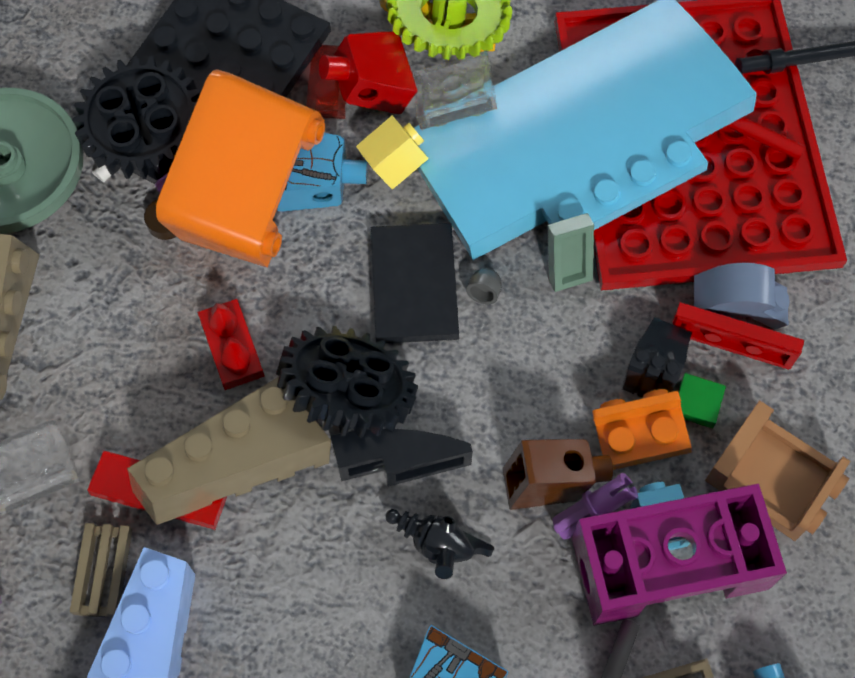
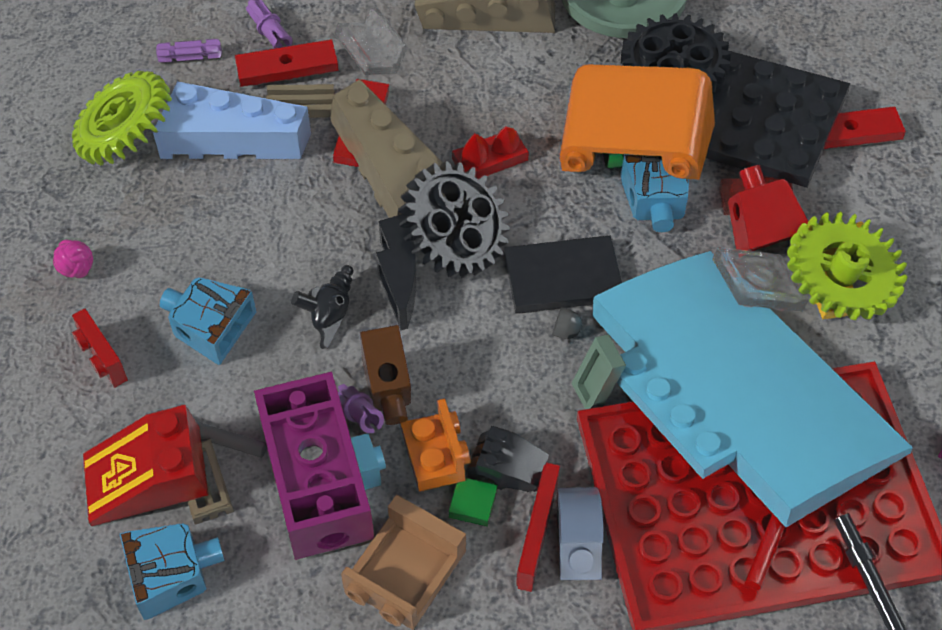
camera: 85 degrees right, 10 degrees down
light yellow brick [356,115,429,190] -> none
none -> red tile [235,39,339,87]

